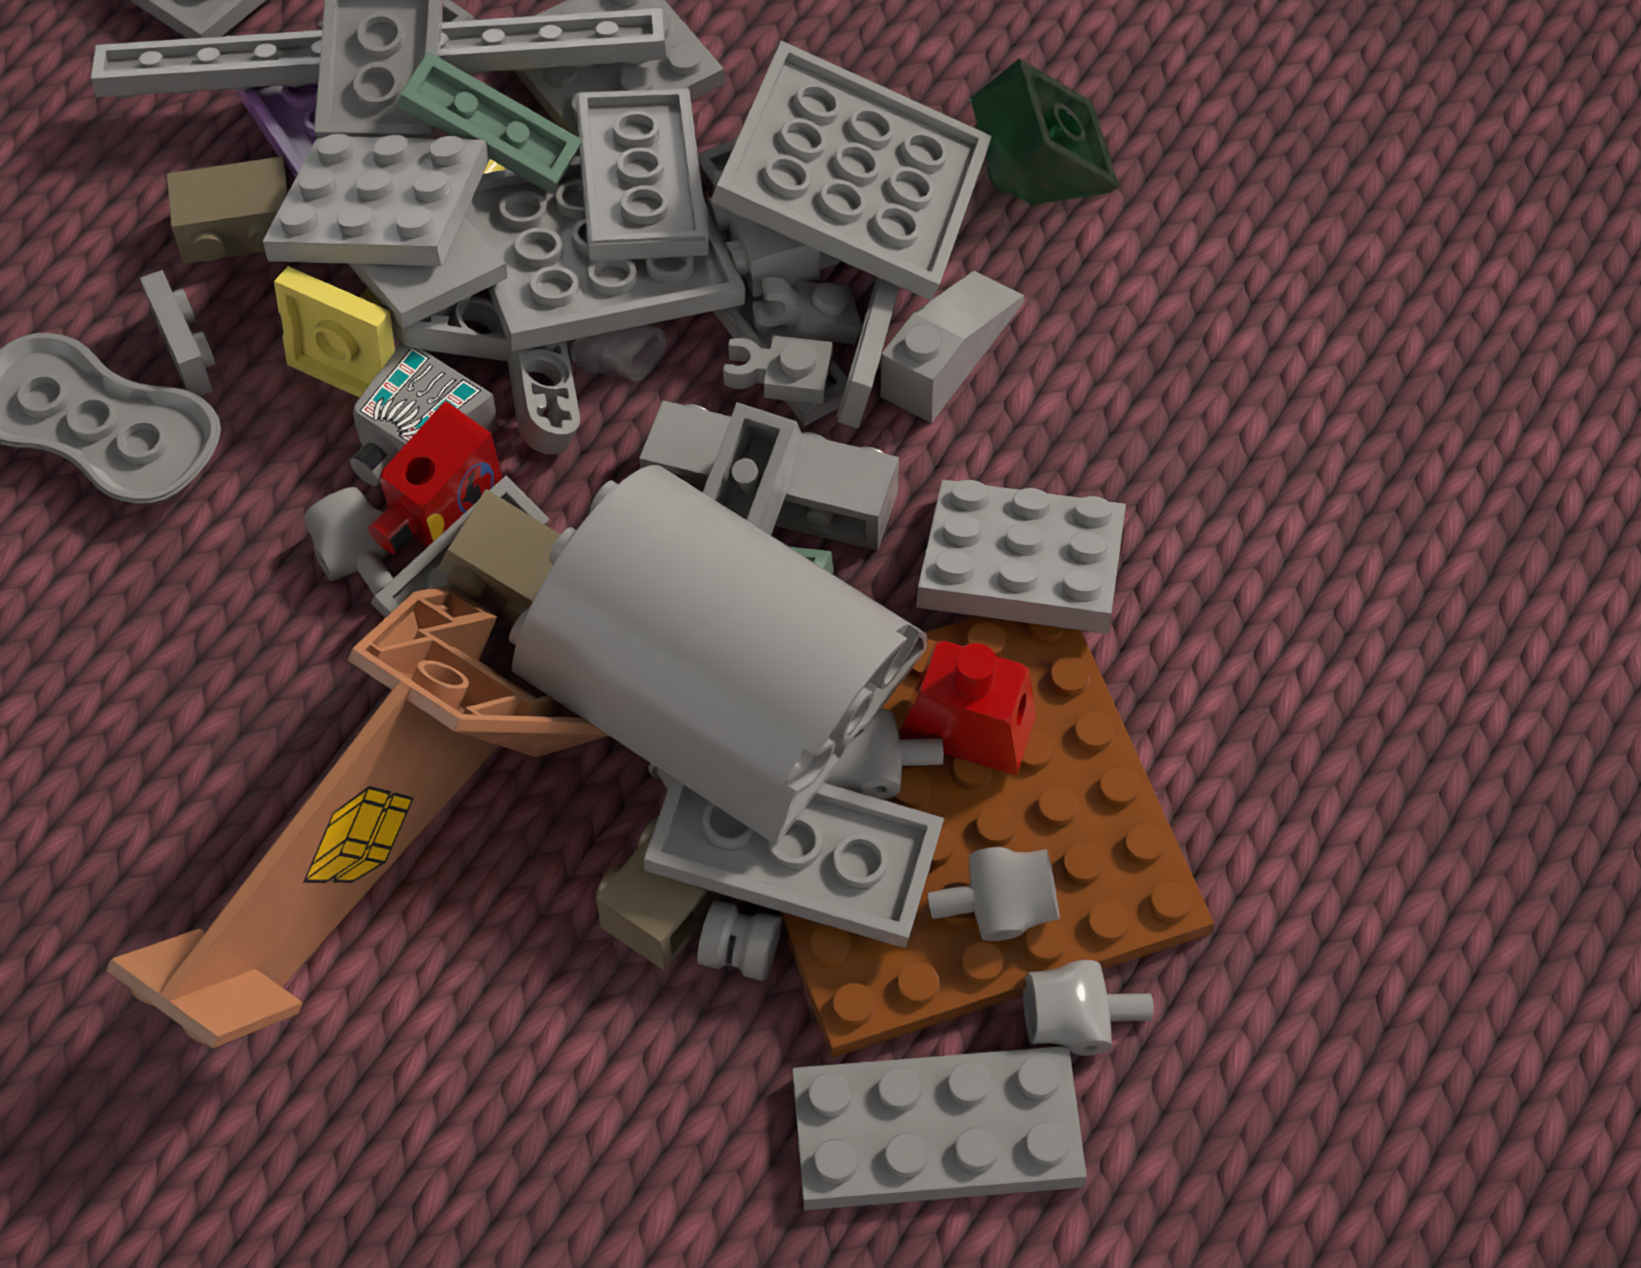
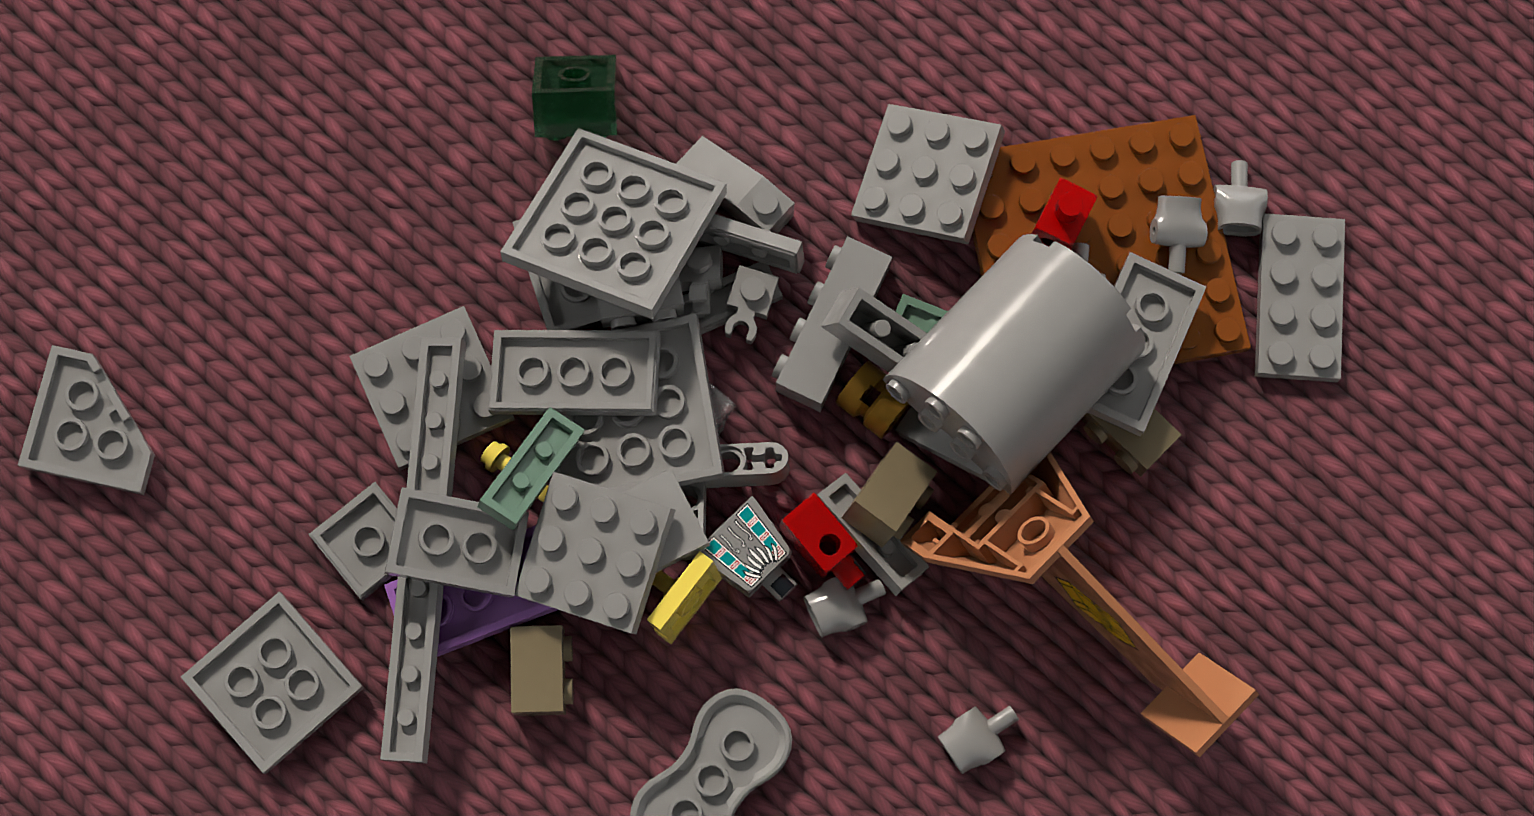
camera: 85 degrees left, 20 degrees up
light grey plate [140,270,215,396] -> none
light grey wheel [697,899,782,981] -> none
none -> light grey piece [937,706,1019,774]

